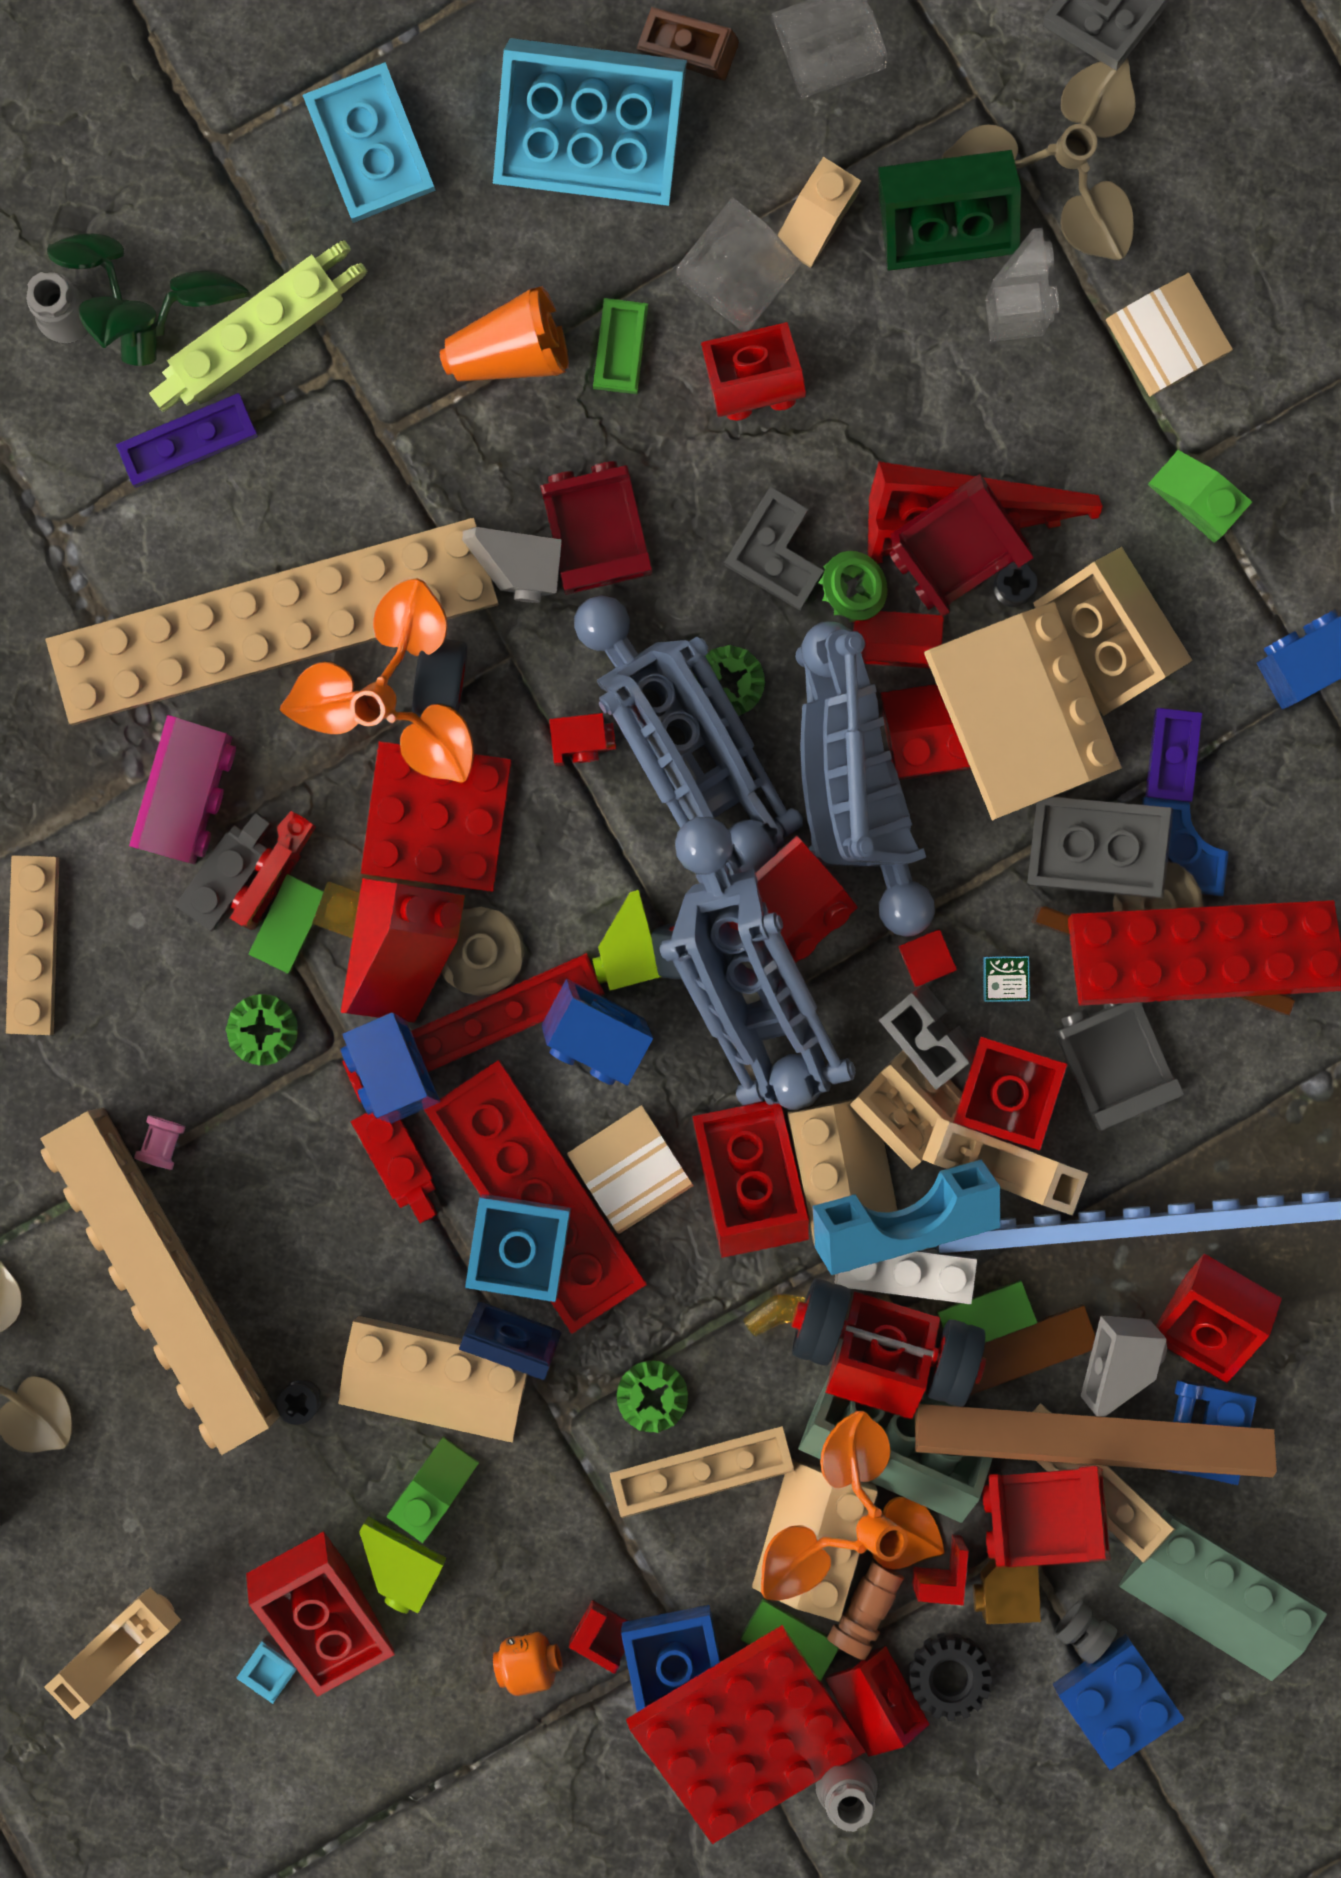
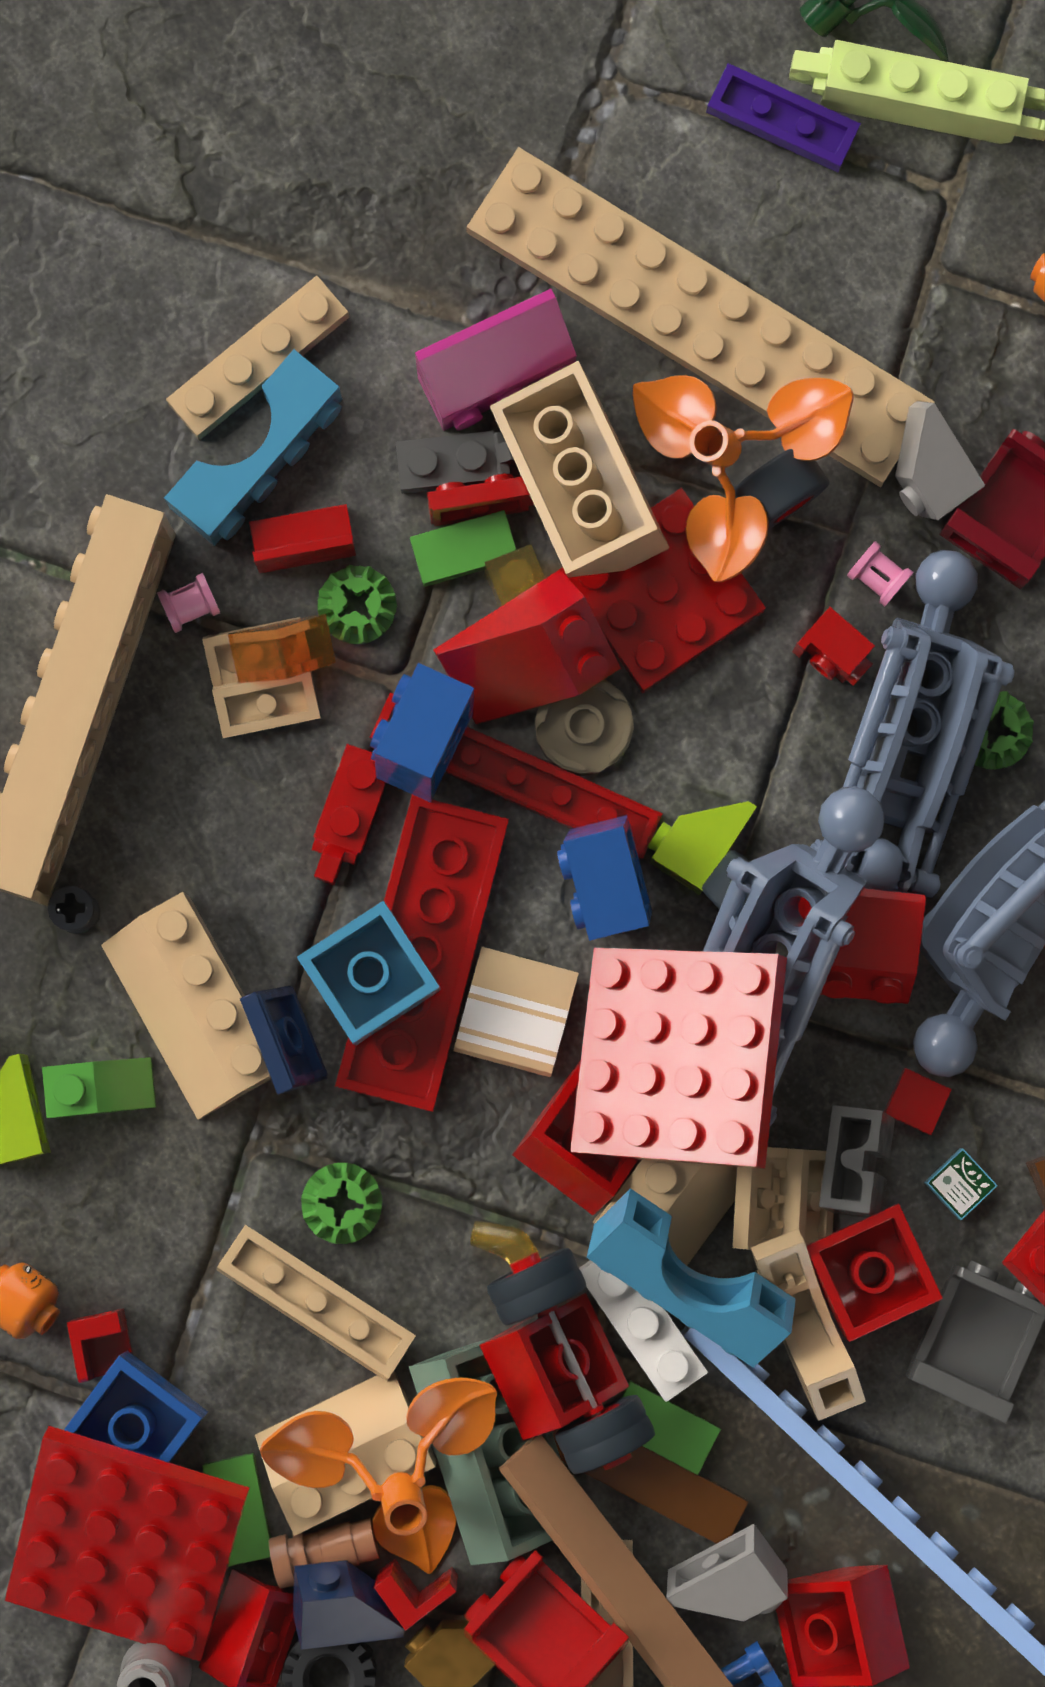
camera: 45 degrees right, 5 degrees down
none -> dark azure arch [164,349,342,546]
none -> tan slope [202,617,321,738]
none -> clear orange slope [228,613,336,683]
none -> red panel [249,504,356,573]
none -> dark blue slope [293,1560,404,1650]
none -> tan slope [490,360,669,577]
none -> plate [570,948,787,1169]
none -> bright pink bush [847,541,914,607]

